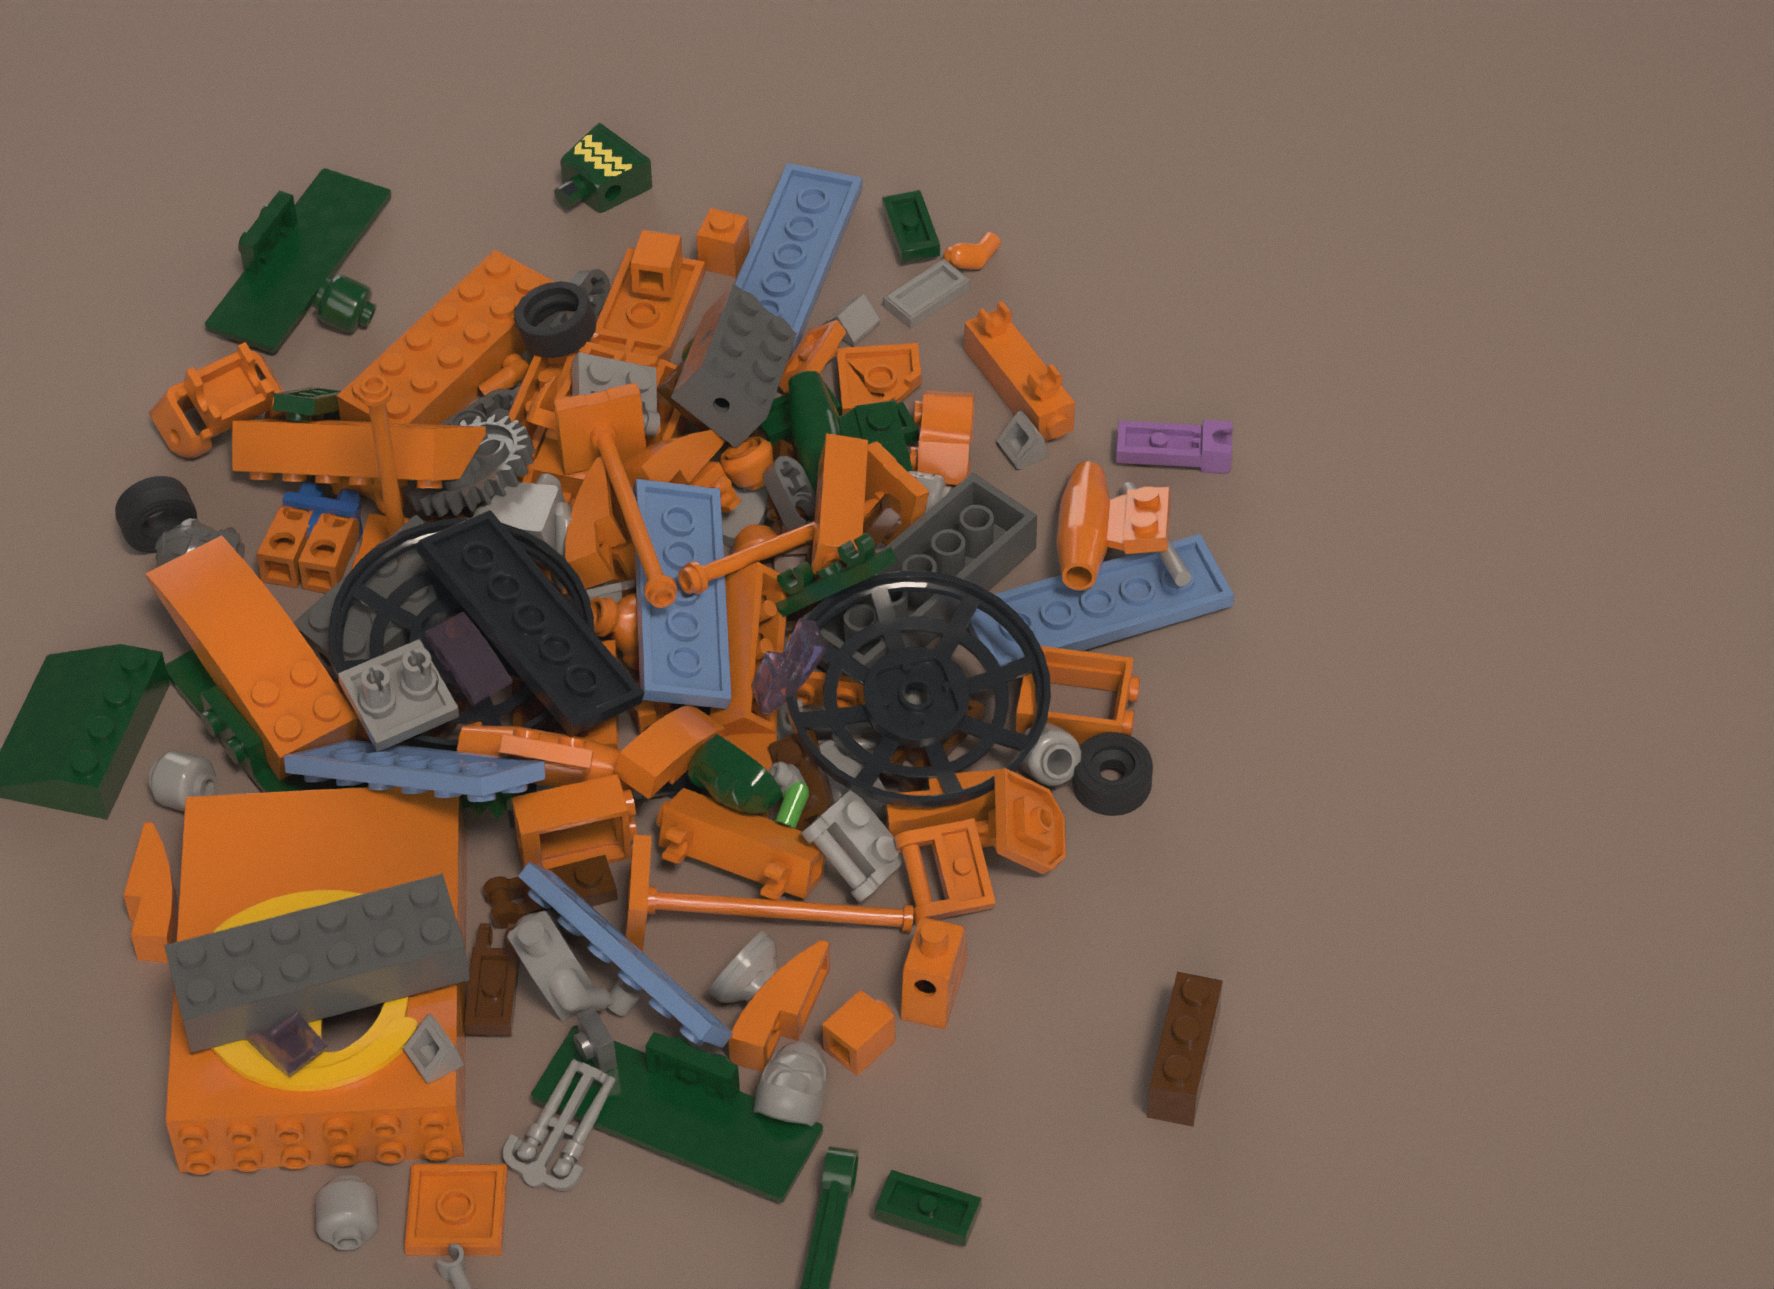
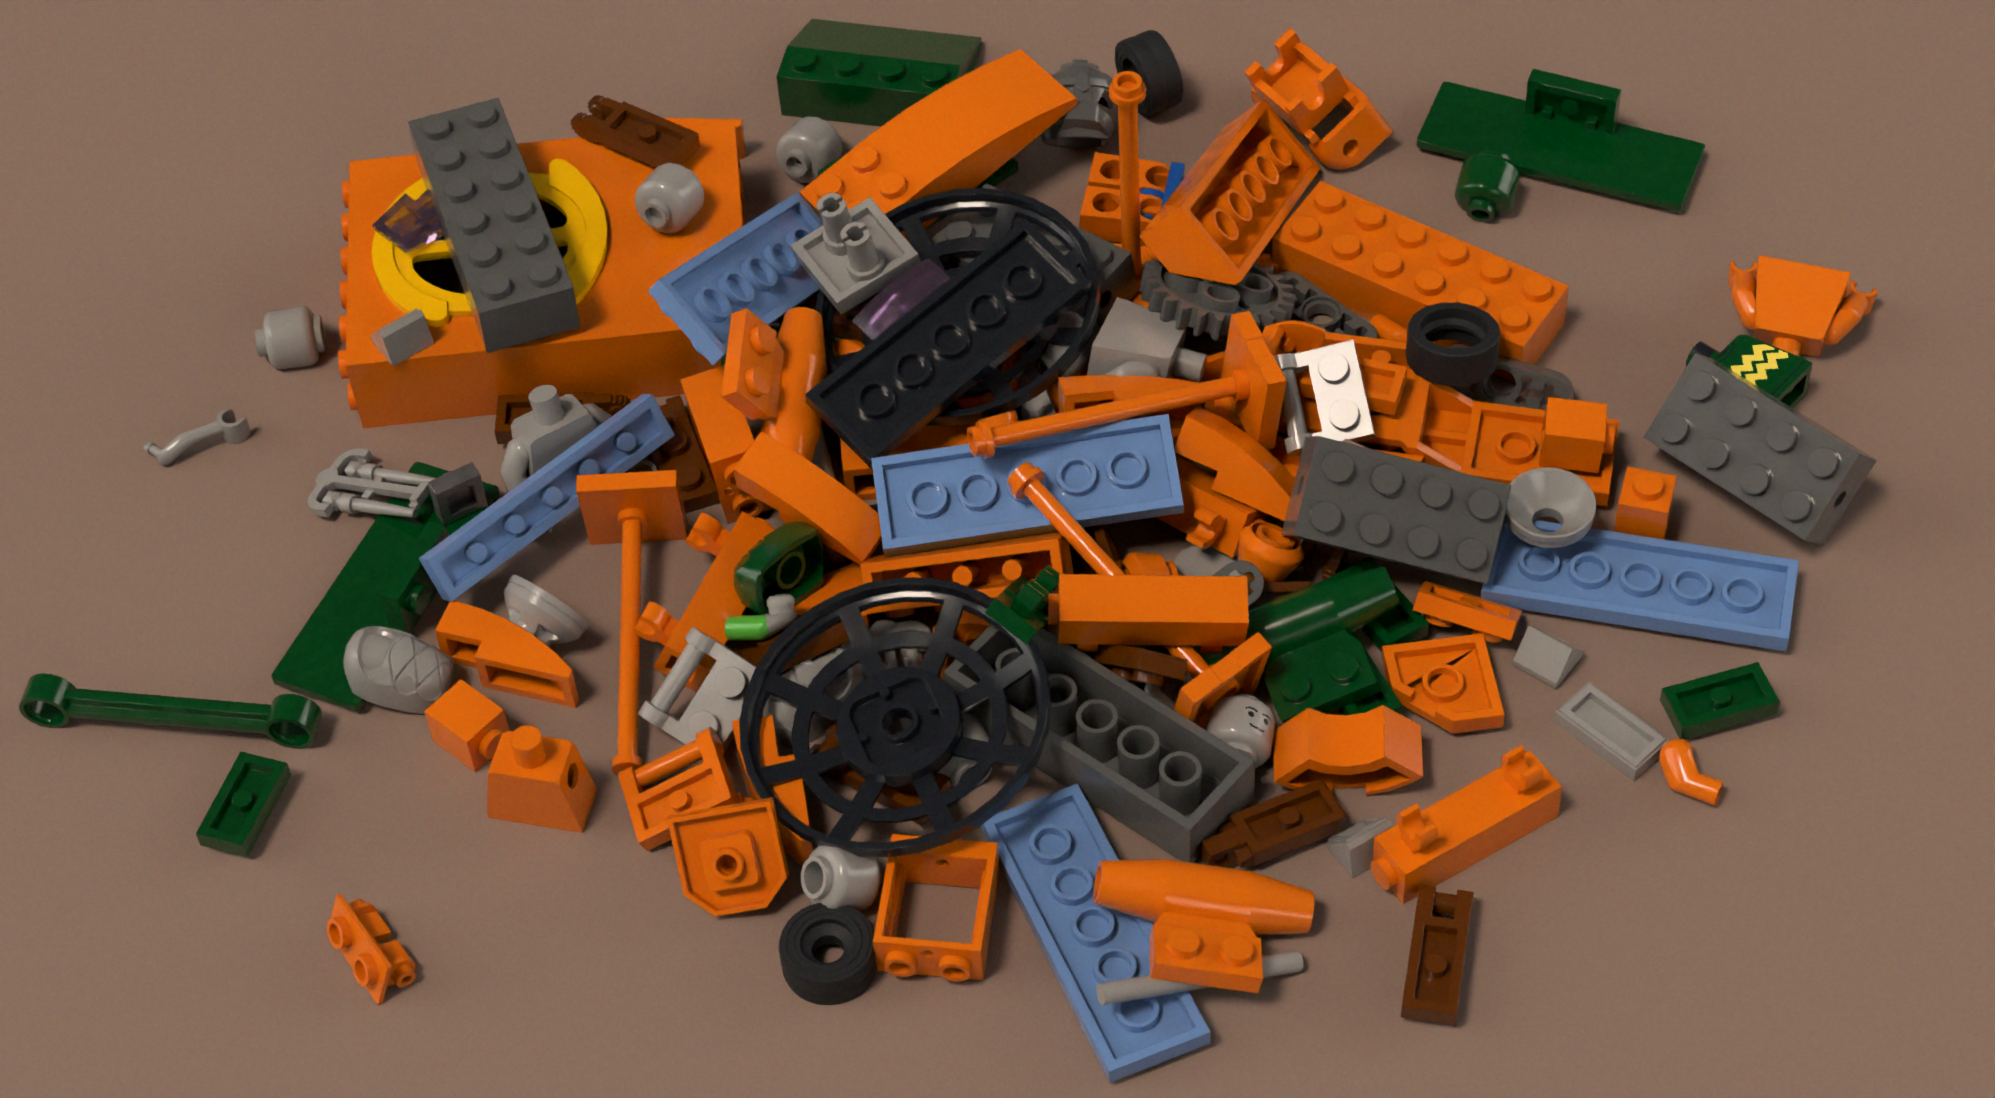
camera: 90 degrees right, 0 degrees up
dark green plate [273,387,341,422] -> none
orange tile [404,1164,508,1256] -> none
slope [751,618,827,714] -> none
medium lavender plate [1116,420,1233,474] -> none
reddish brown brick [1147,972,1223,1127] -> none
none -> orange hinge [327,893,416,1005]
none -> reddish brown hinge [570,94,700,168]
none -> light grey head [634,163,705,234]
none -> reddish brown hinge [1201,779,1348,869]
none -> reddish brown plate [1401,884,1474,1025]
none -> light grey piece [1504,467,1596,548]
none -> dark grey brick [1643,353,1877,545]
none -> orange torso [1728,255,1878,357]

